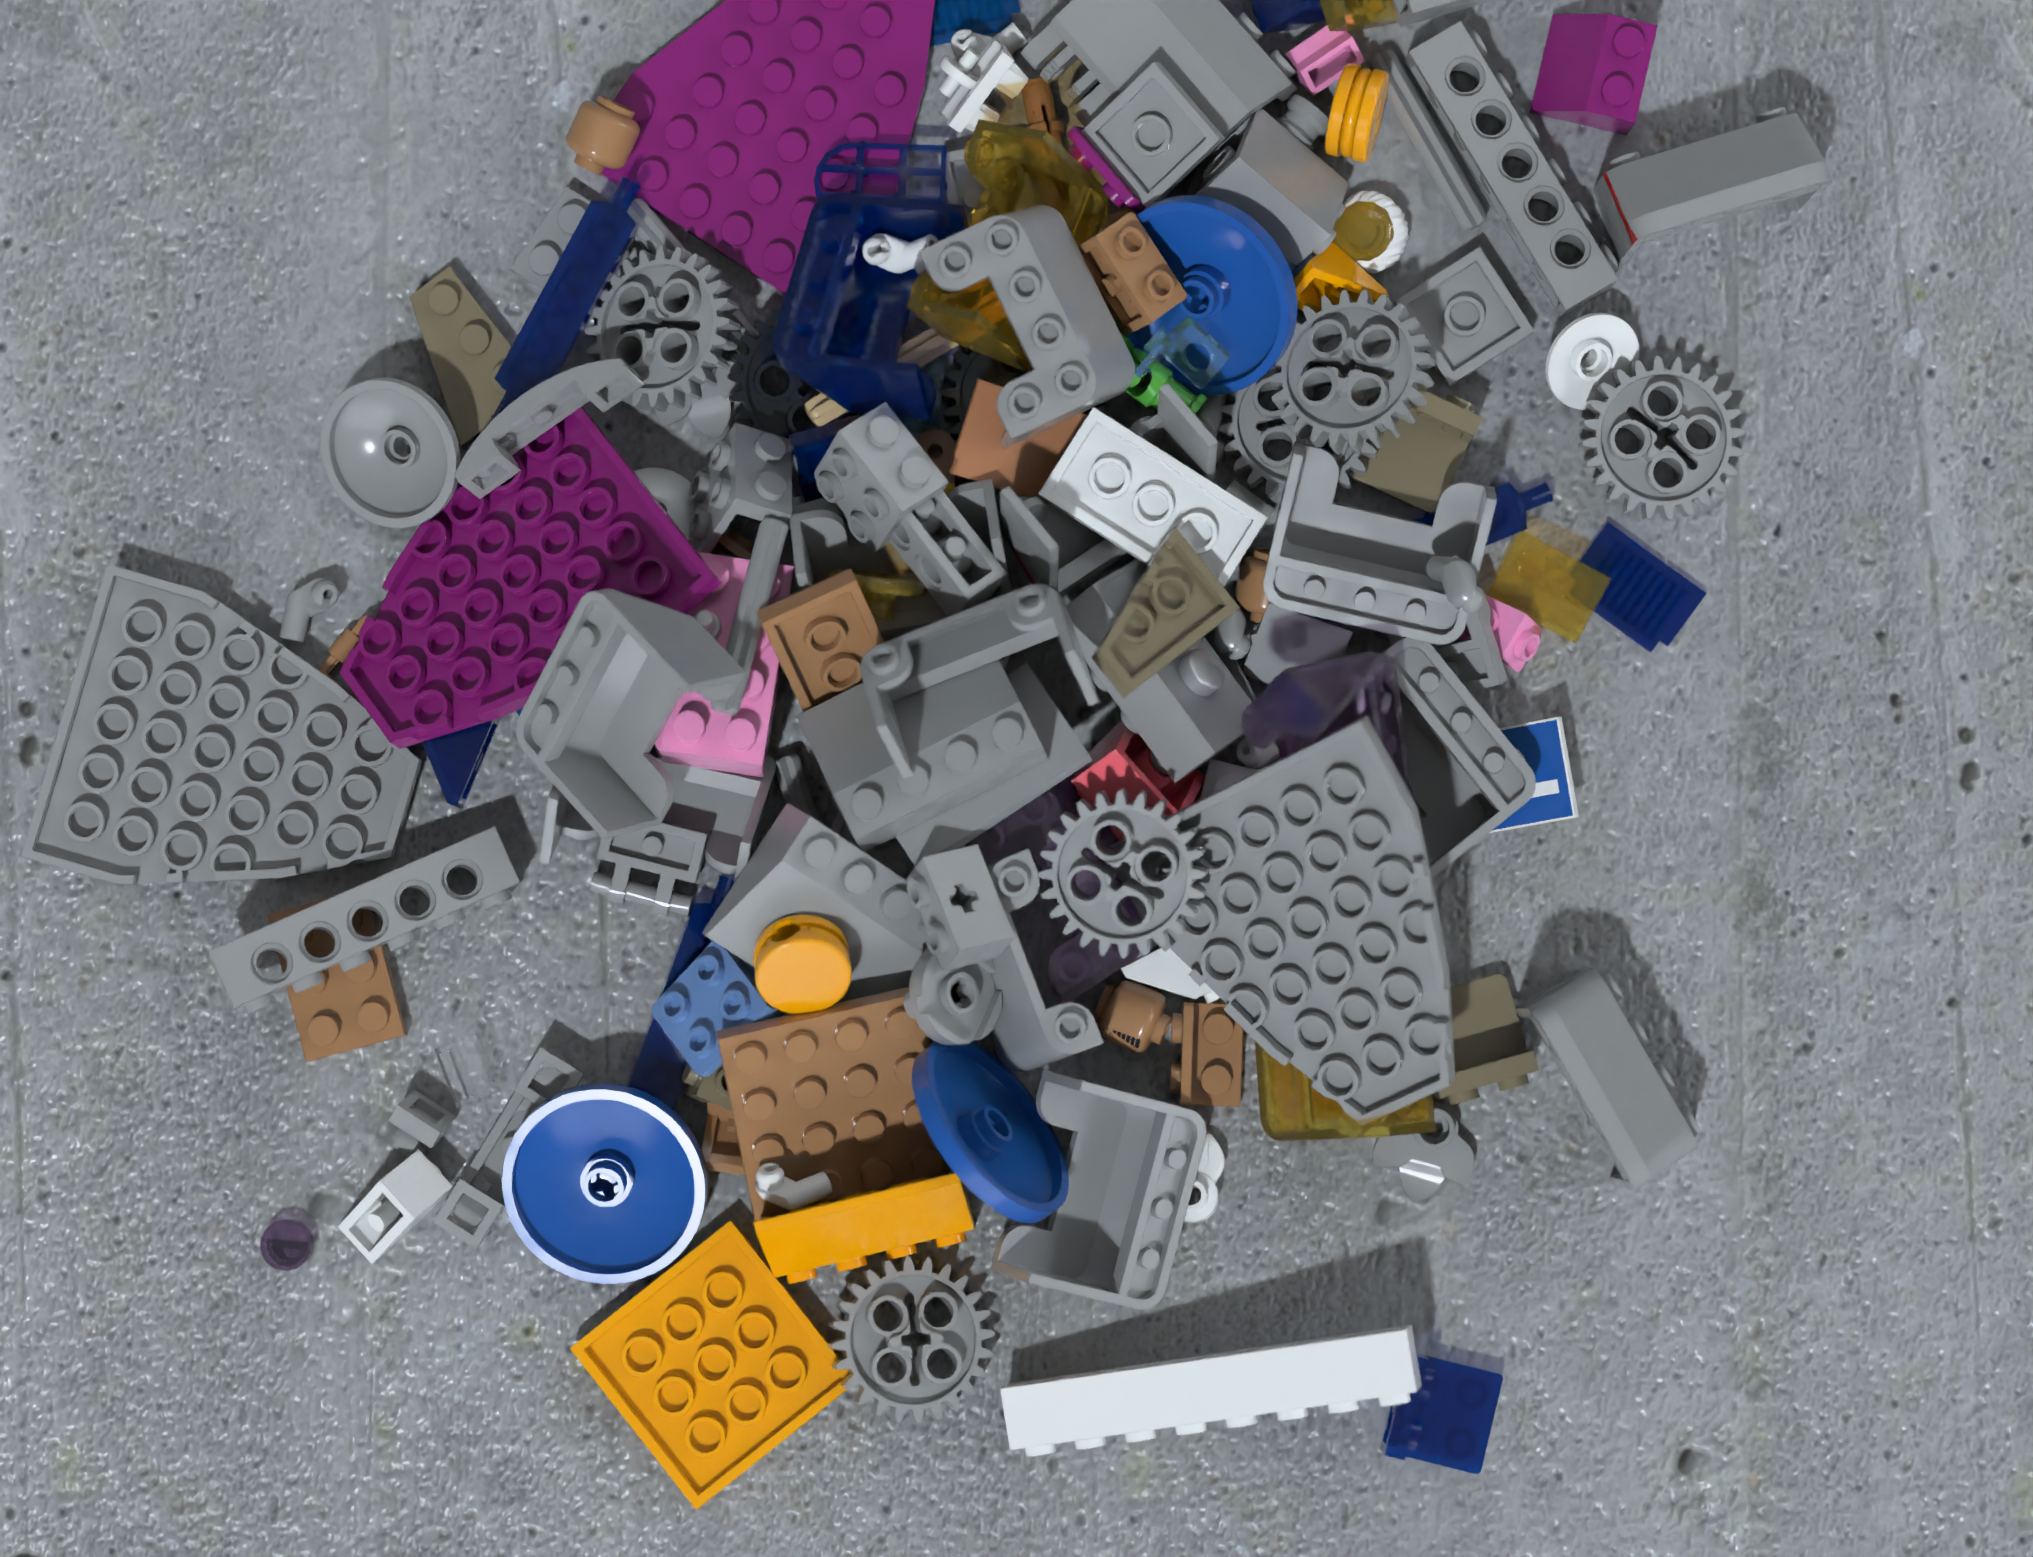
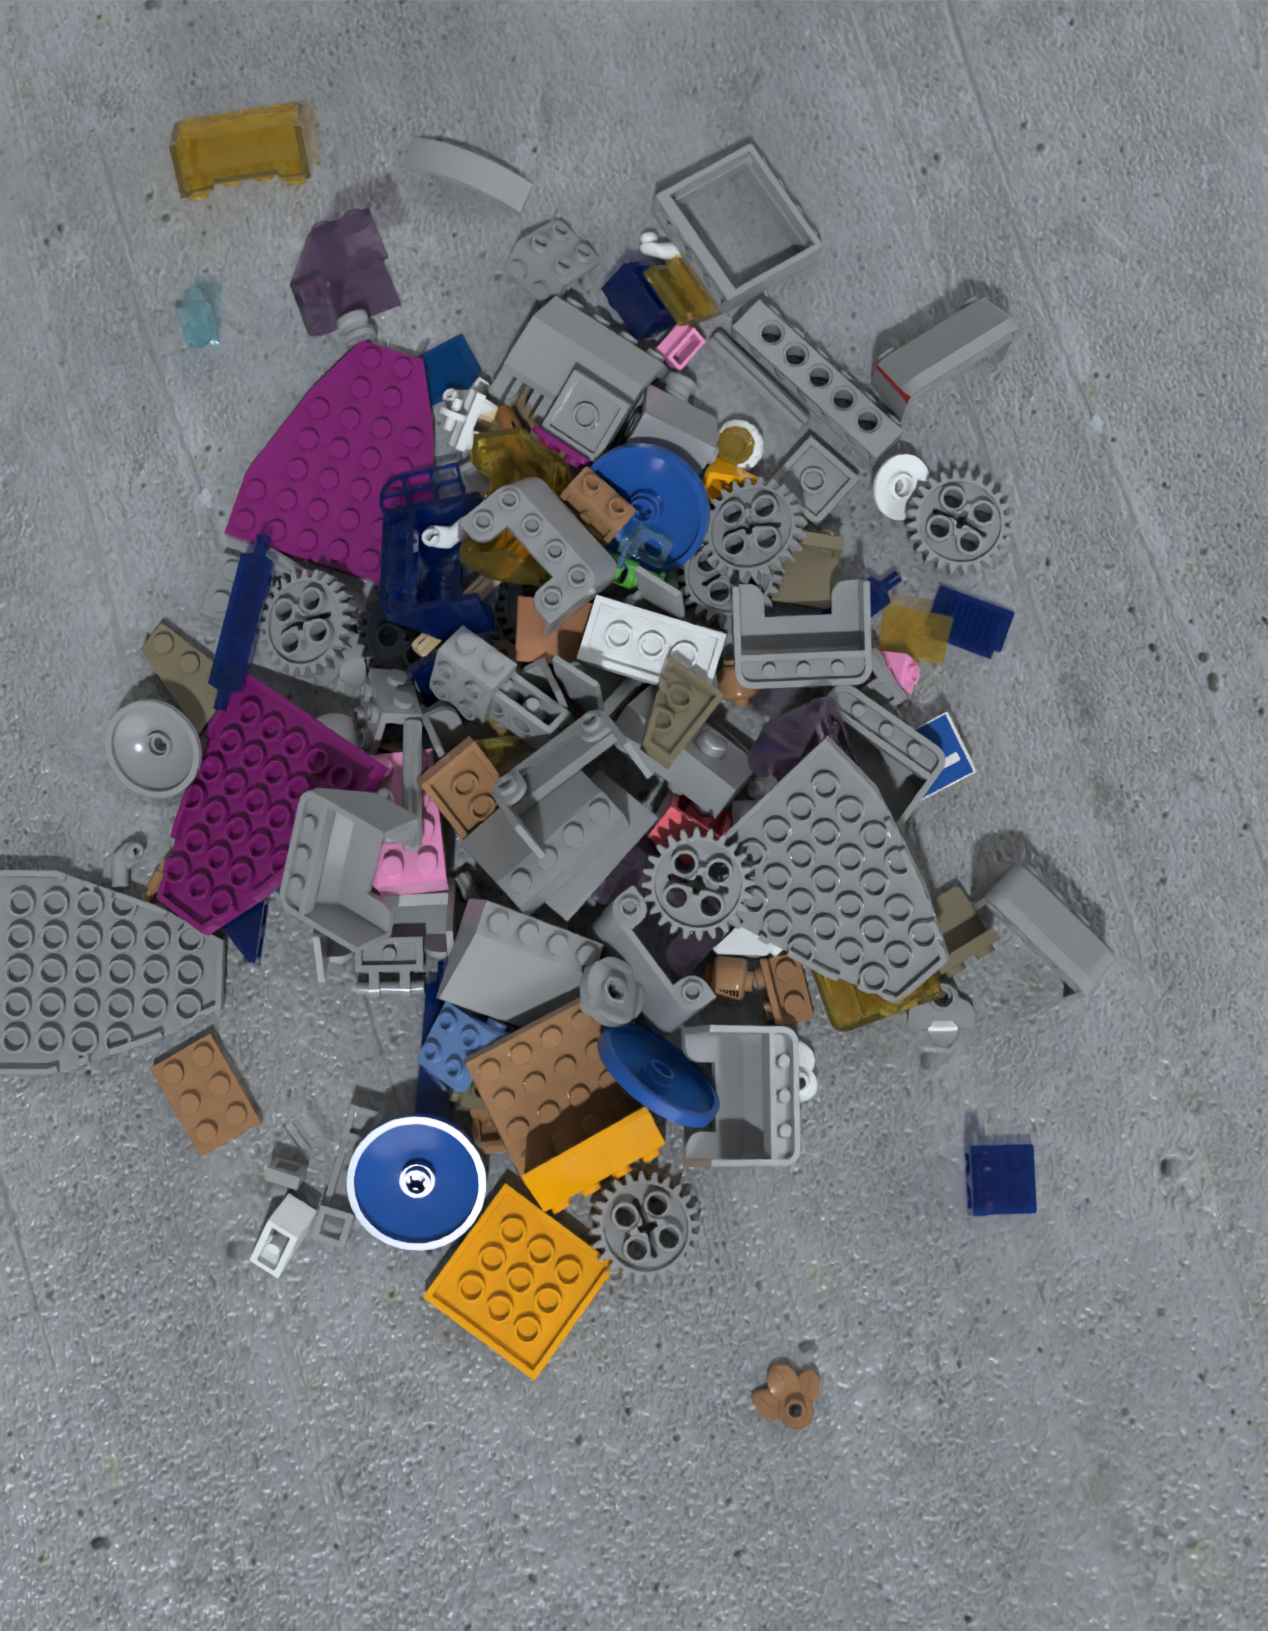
camera: 20 degrees left, 5 degrees down
light grey brick [209,826,520,1015] -> none
clear purple tile [260,1219,314,1271] -> none
light grey slope [454,358,645,499] -> none
medium nougat head [565,95,640,175] -> none
light orange head [753,915,852,1014] -> none
white arm [754,1163,832,1210] -> none
light grey brick [907,844,1015,971] -> none
white brick [1000,1325,1422,1457] -> none
light grey arm [1214,609,1251,660] -> none
light grey piece [1241,602,1353,702] -> none
light orange head [1325,63,1389,163] -> none
light grey arm [1426,555,1485,613] -> none
magenta slope [1529,14,1658,136] -> none

